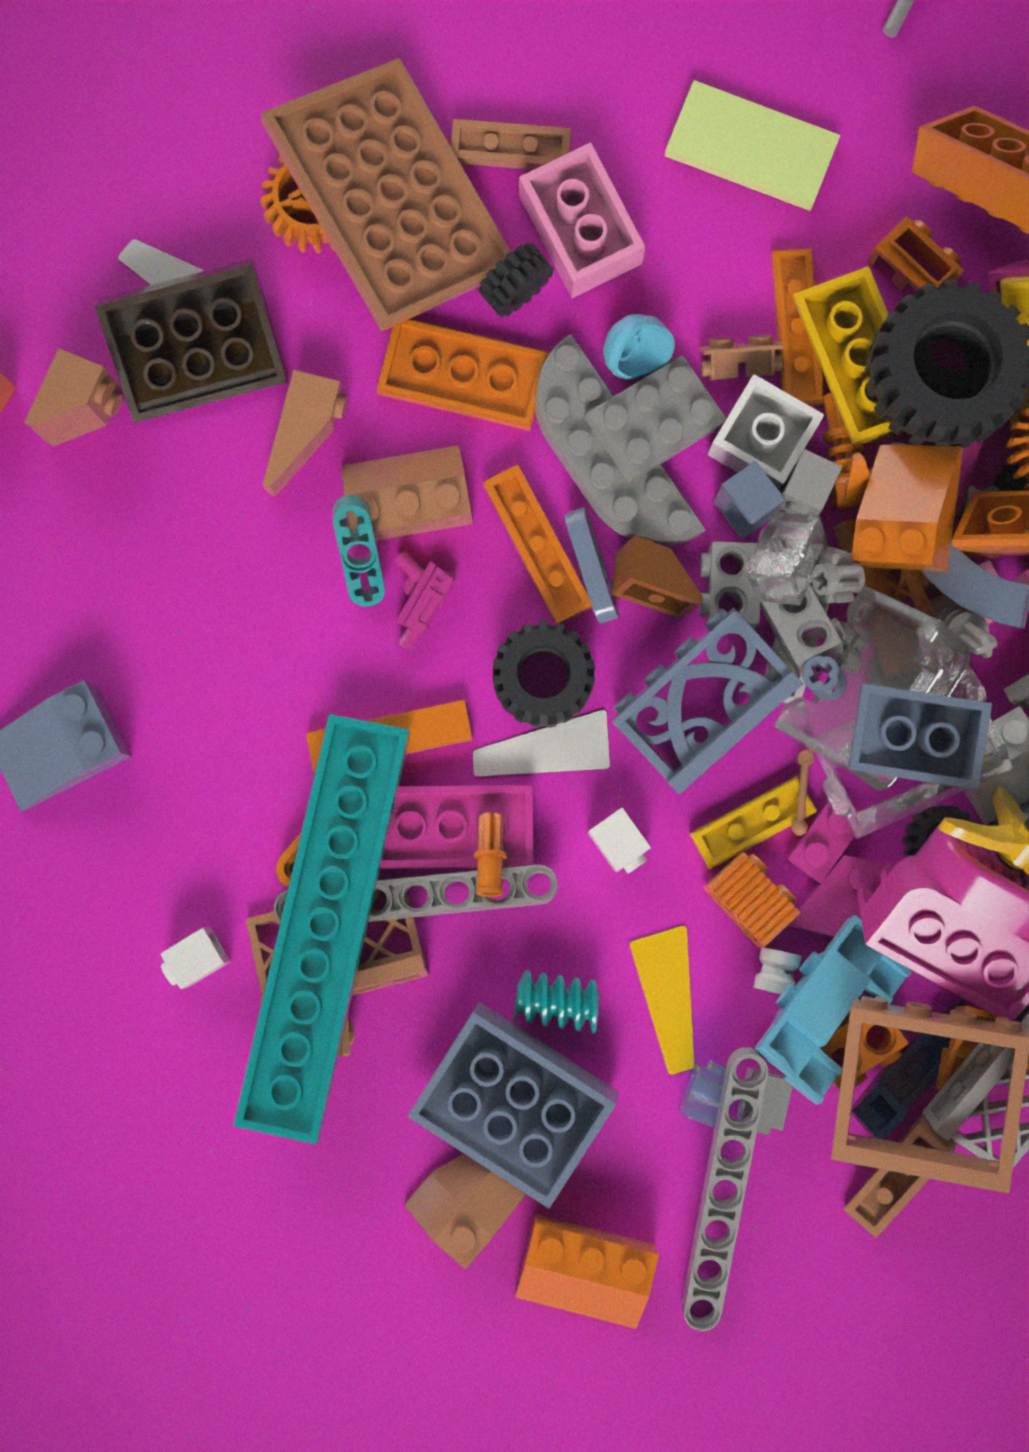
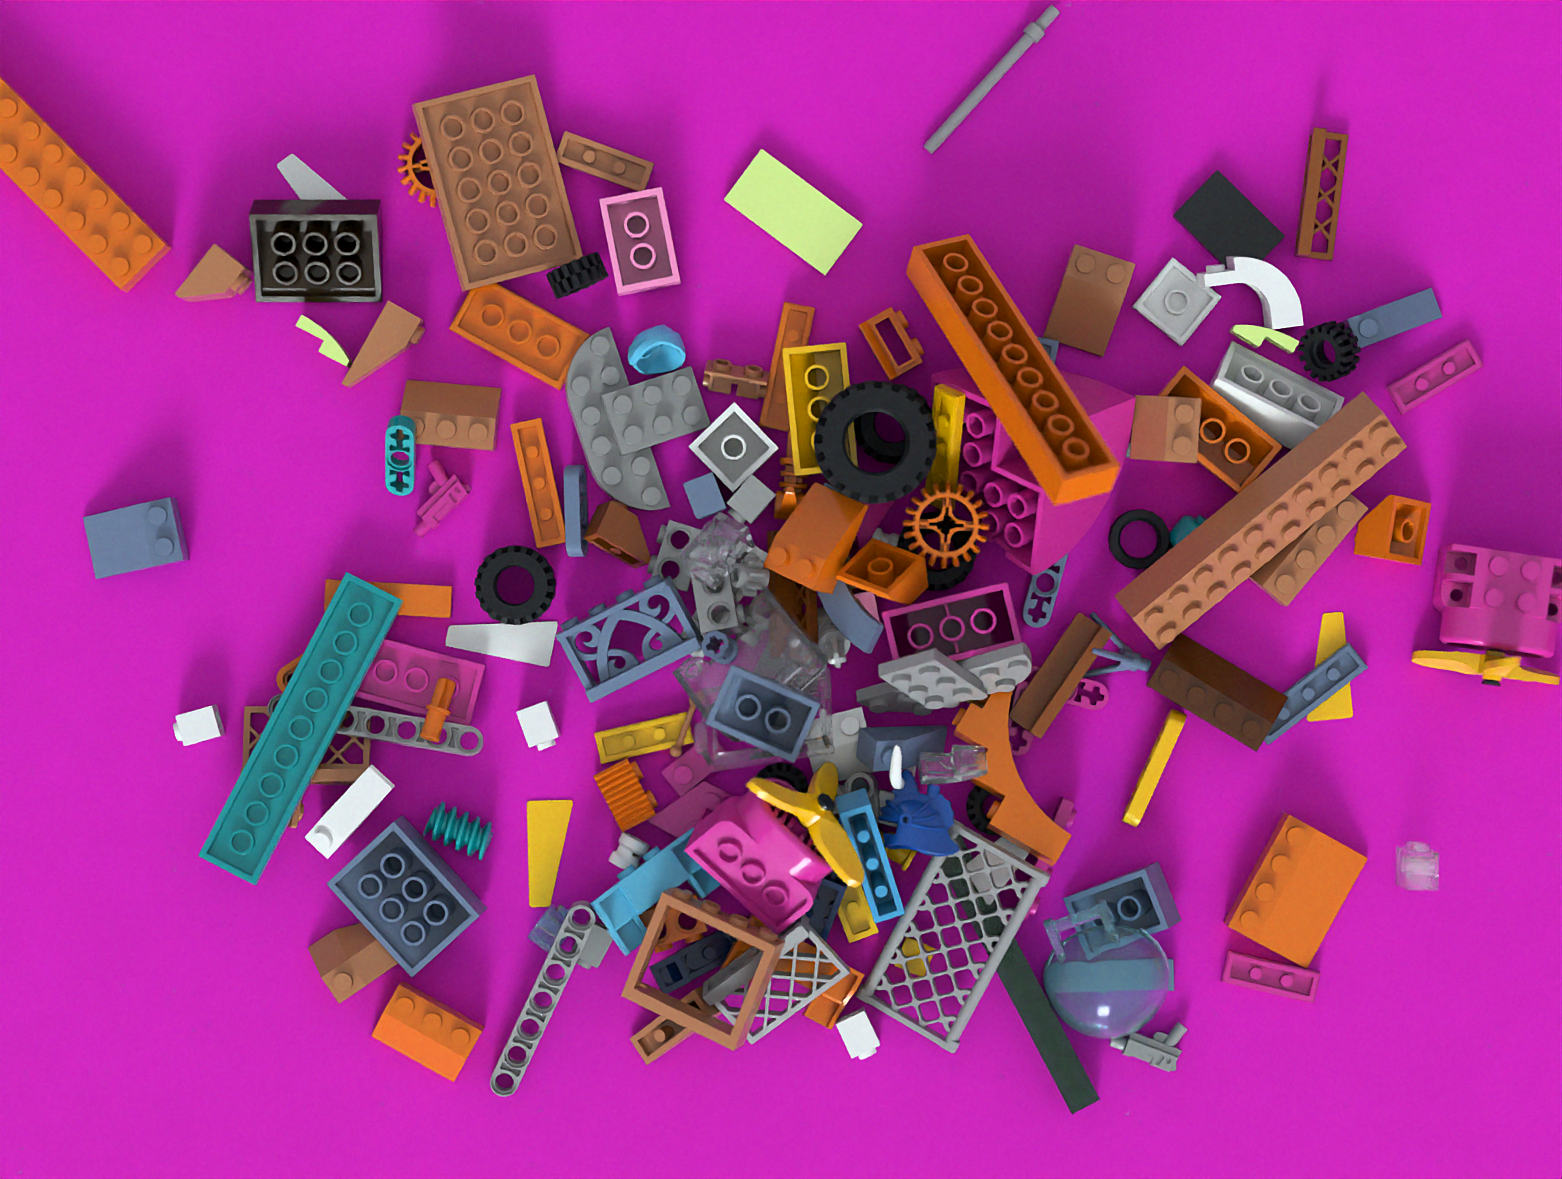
camera: 10 degrees right, 5 degrees up
none -> yellowish green slope [296,315,353,368]
none -> white slope [304,764,395,859]

